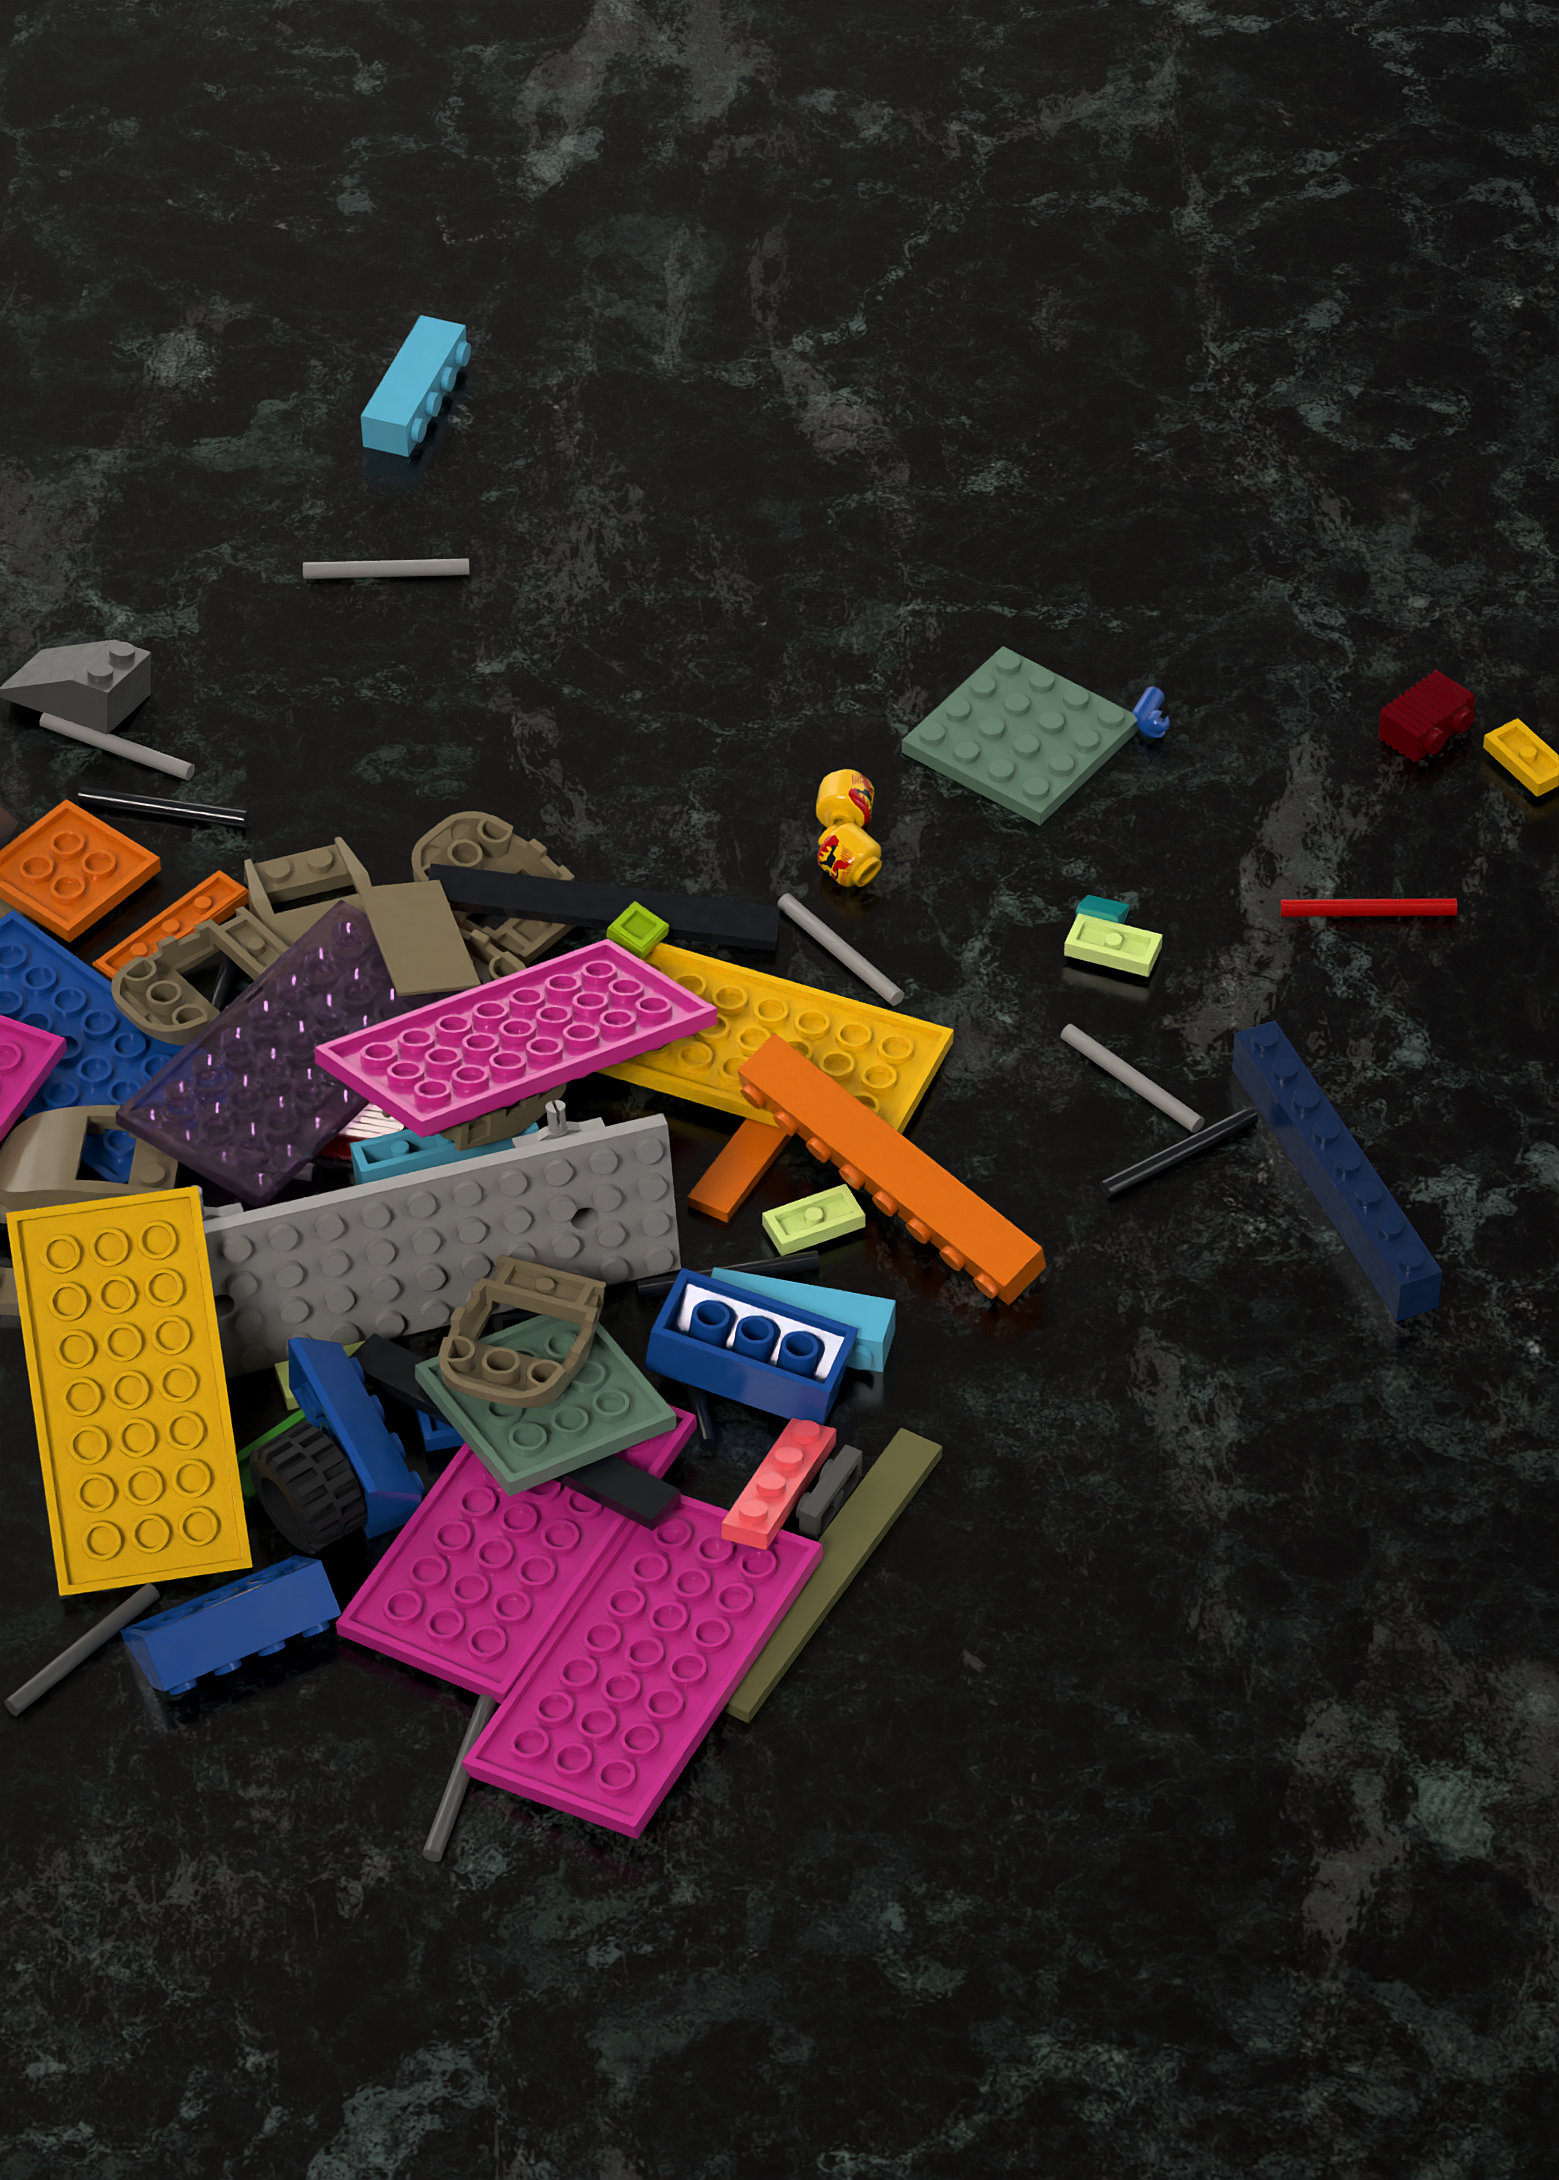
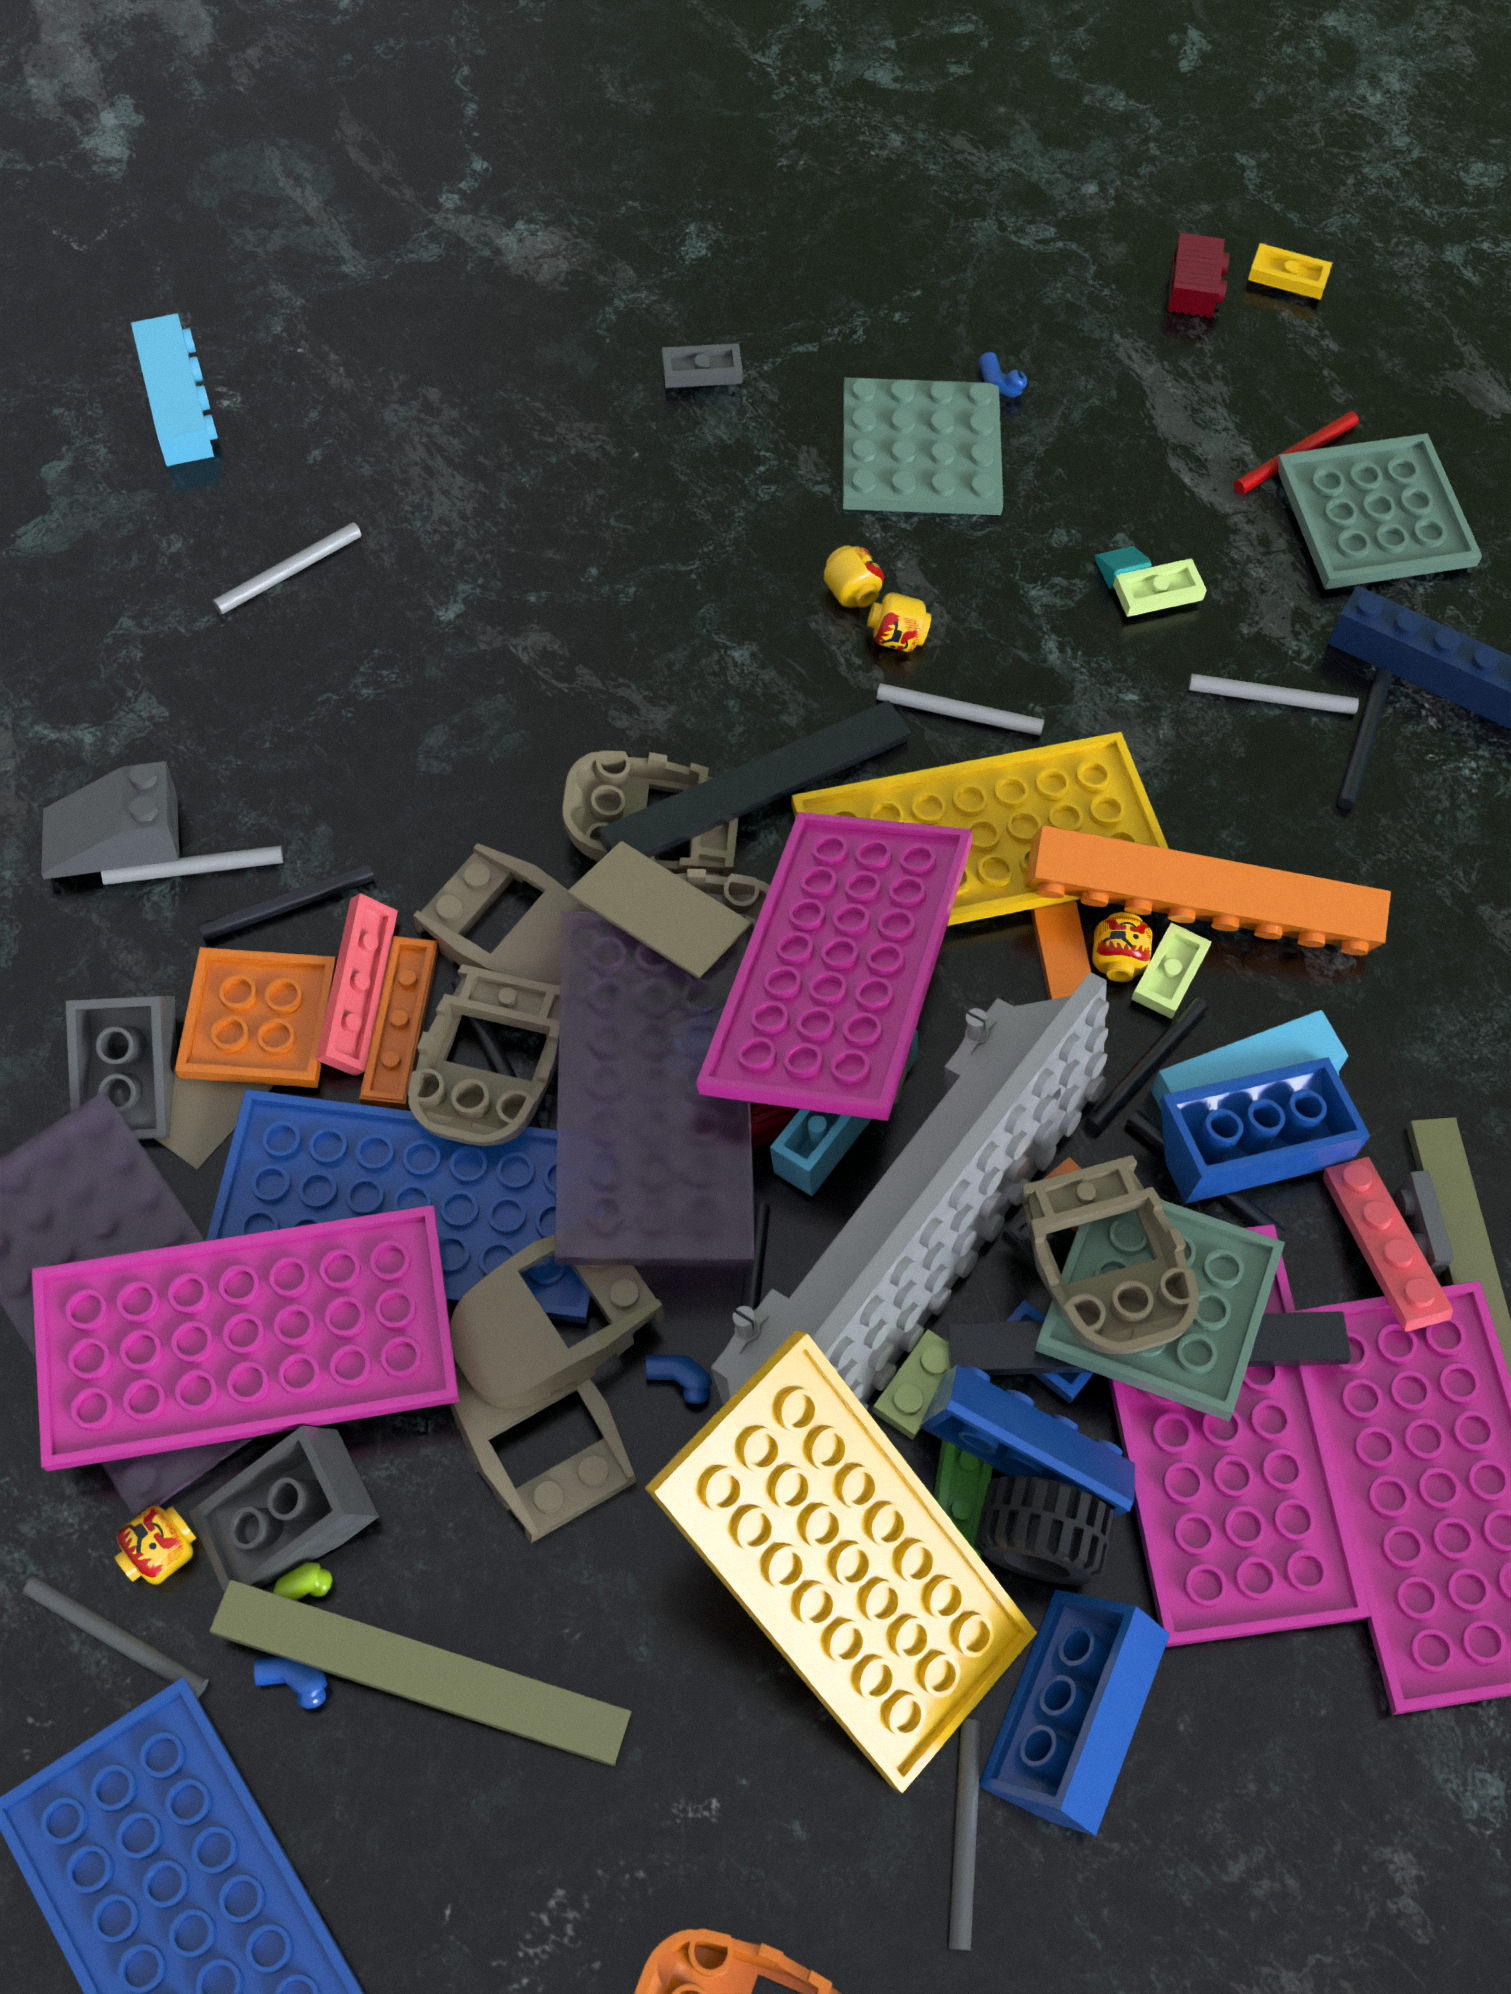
camera: 40 degrees left, 15 degrees up
dark grey bar [422,1694,498,1862] -> none
lime tile [606,901,669,960] -> none
none -> coral plate [316,893,398,1076]
none -> dark grey plate [662,343,743,388]
none -> yellow head [1092,912,1152,982]
none -> sand green plate [1277,433,1482,589]

